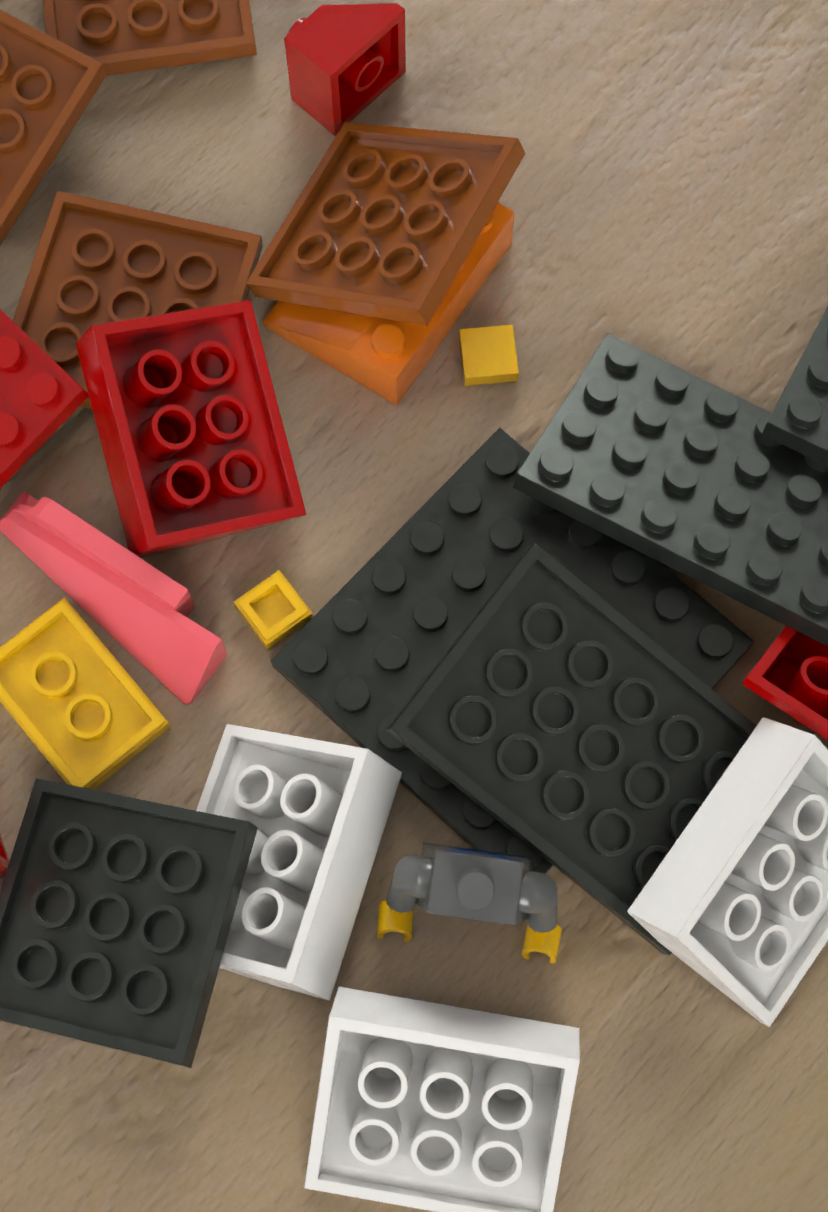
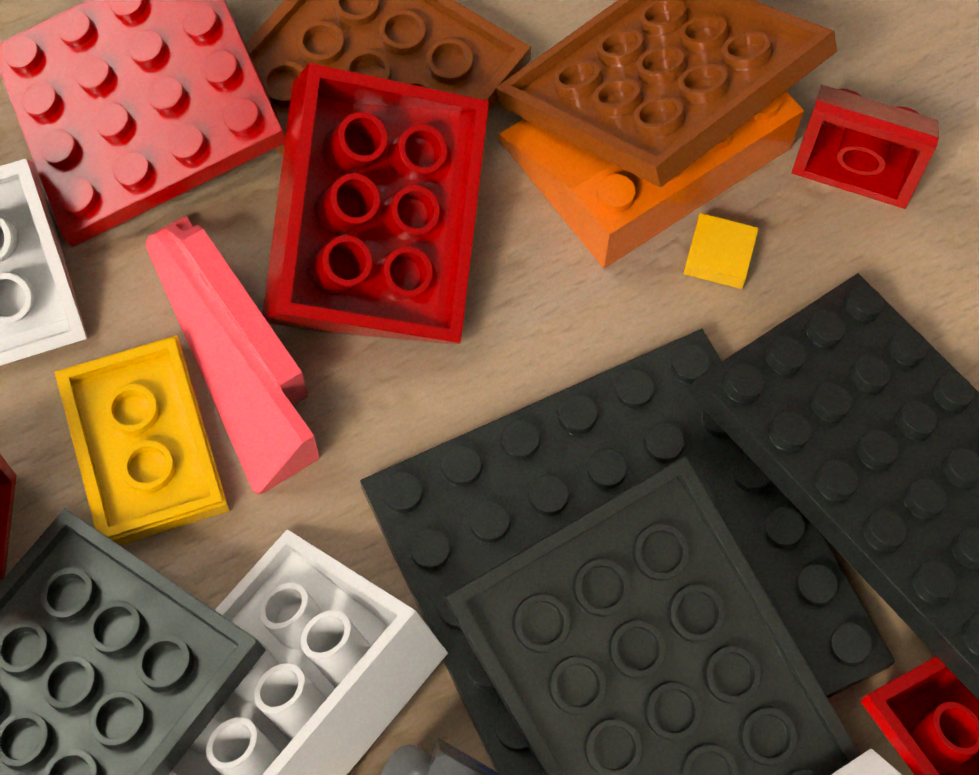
camera: 20 degrees right, 5 degrees down
yellow tile [234,570,313,651] -> none
none -> red slope [791,84,939,209]

